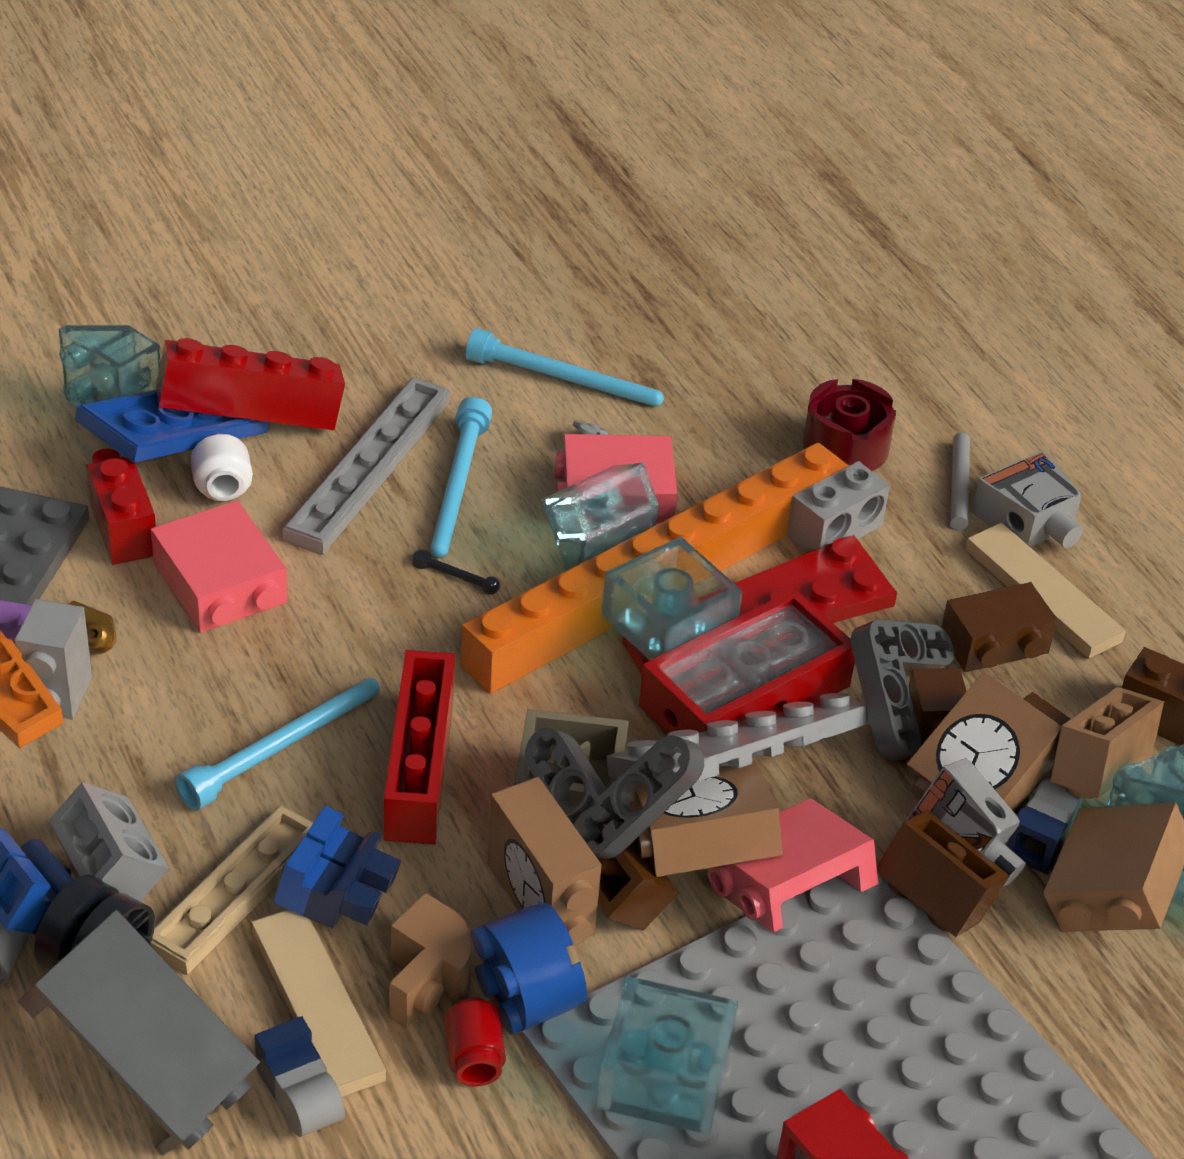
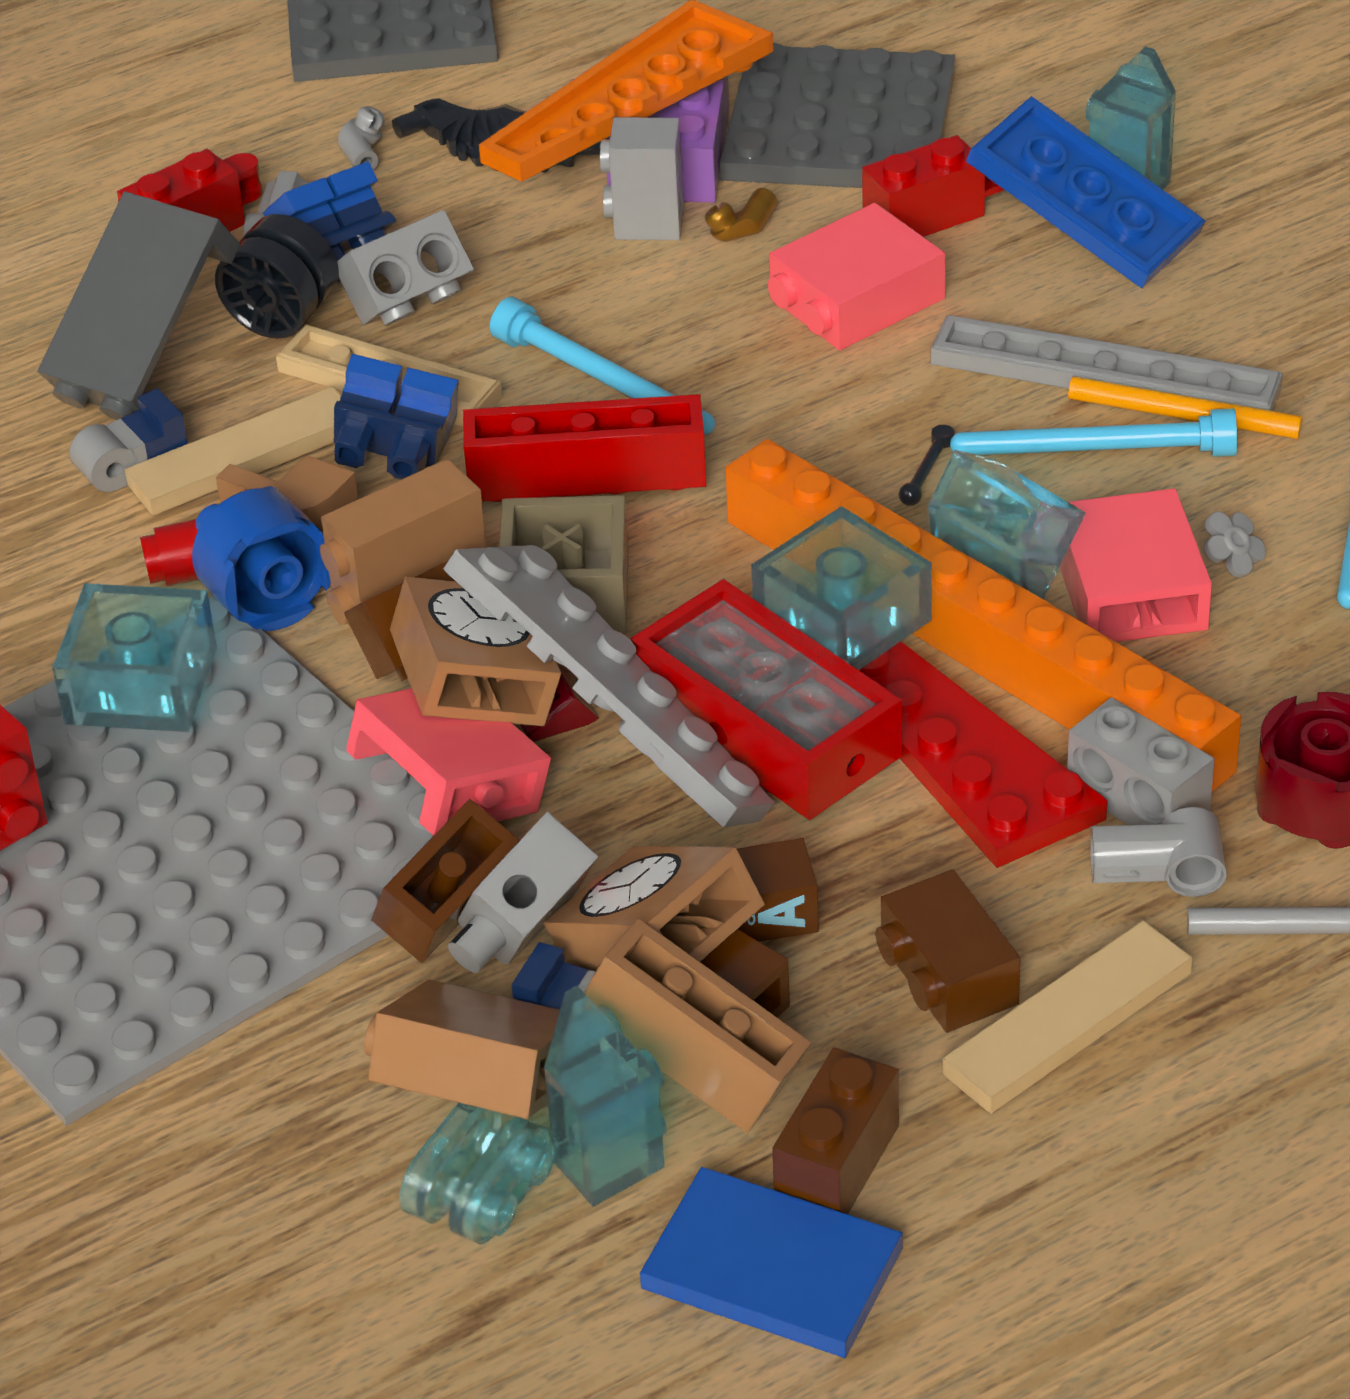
camera: 90 degrees right, 0 degrees up
red brick [156,338,345,431] -> none
white head [191,434,253,501] -> none
dark grey beam [525,728,704,859] -> none
dark grey beam [851,619,954,764] -> none
light grey torso [971,451,1083,548] -> none
none -> light orange bar [1068,376,1303,439]
none -> light grey piece [1090,807,1227,897]

